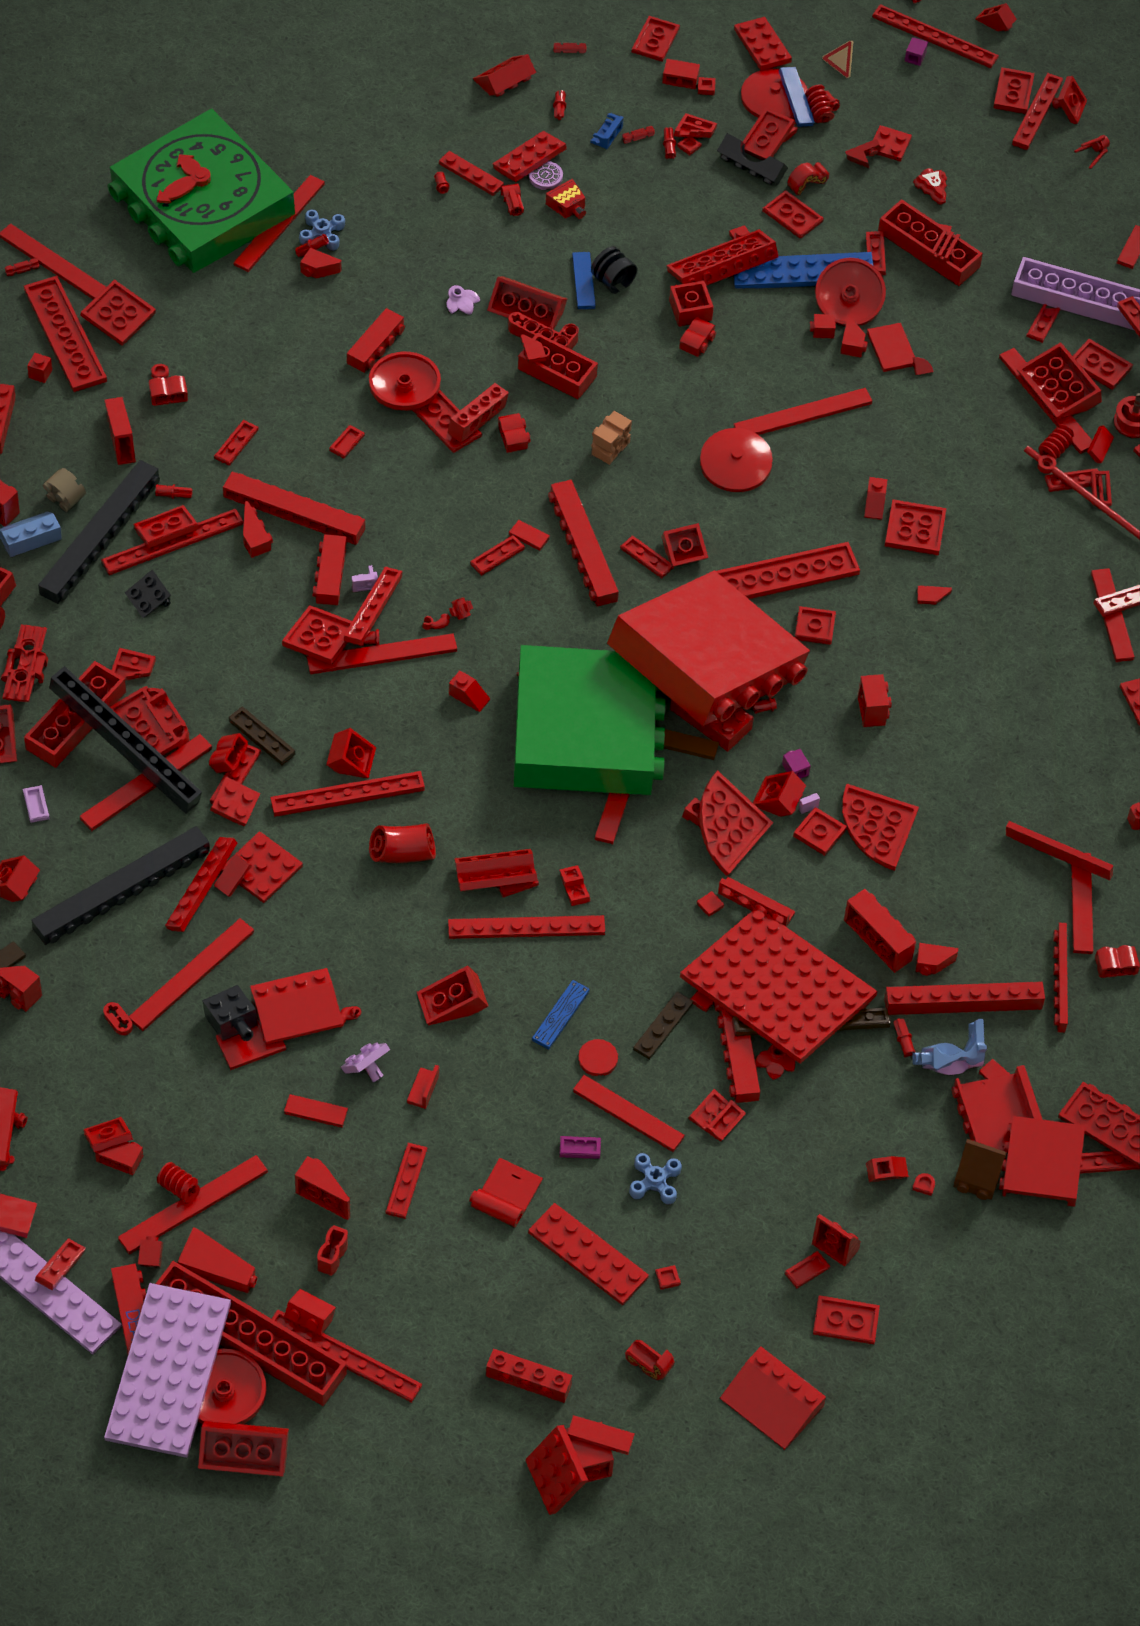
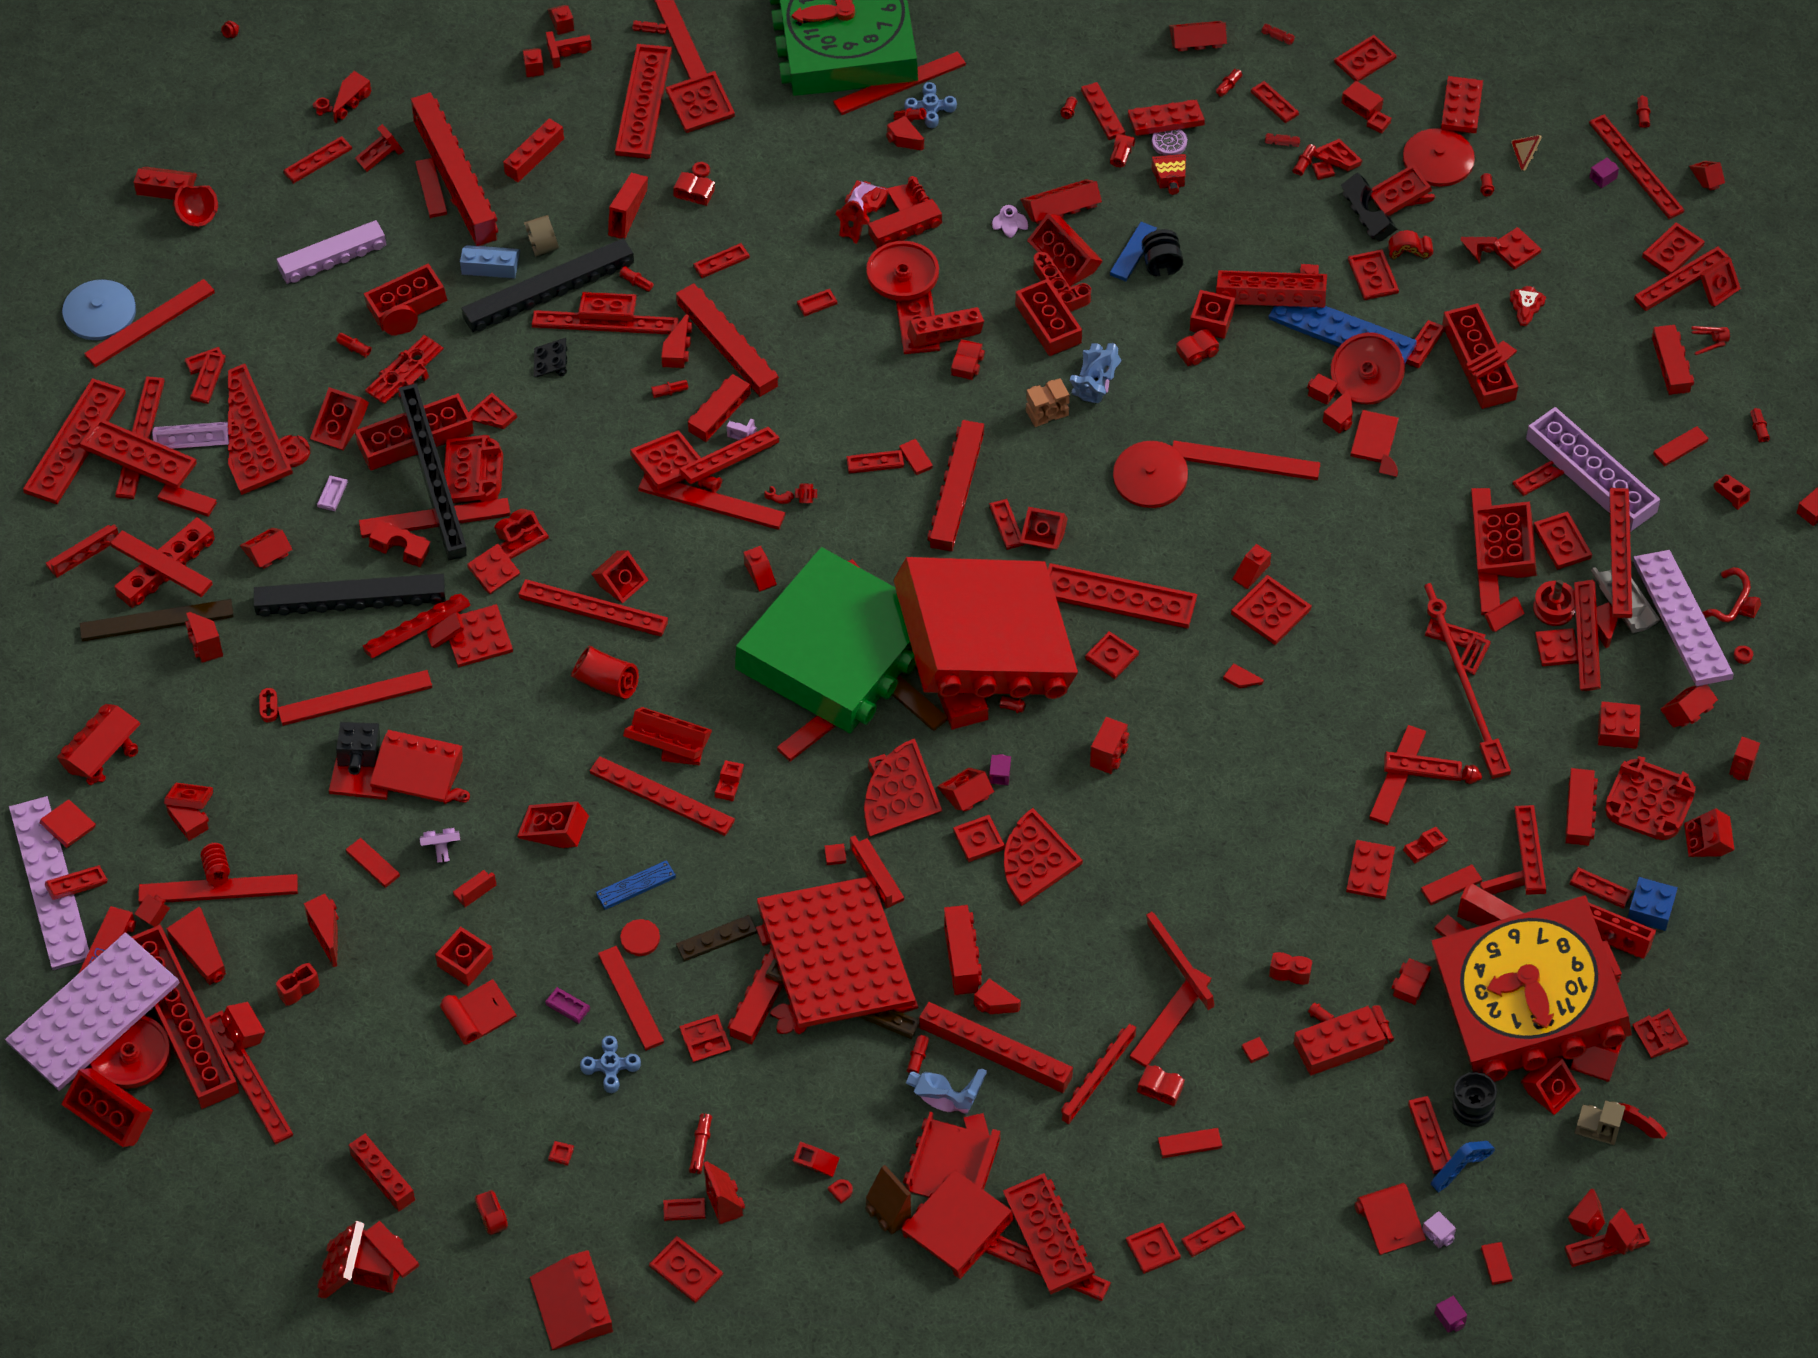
camera: 35 degrees right, 0 degrees up
red brick [27,353,52,383] -> none
dark brown plate [229,706,296,765] -> none
red tile [386,1143,427,1219] -> none
red tile [520,334,546,364] -> none
red plate [528,1203,649,1305] -> none
blue hinge [591,113,624,149] -> none
tile [779,67,815,127] -> none
lavender tile [799,793,820,814] -> none
red piece [805,85,835,123] -> none
red piece [1038,424,1074,460] -> none
none -> red arch [369,520,431,567]
none -> red brick [435,926,494,987]
none -> red axle [651,380,688,398]
none -> red pin [689,1114,712,1174]
none -> red hips [836,180,889,244]
none -> red hinge [886,176,930,211]
none -> red slope [1020,179,1102,224]
none -> medium blue hips [1070,343,1121,403]
none -> red tile [1251,81,1299,123]
none -> red brick [1652,325,1694,395]

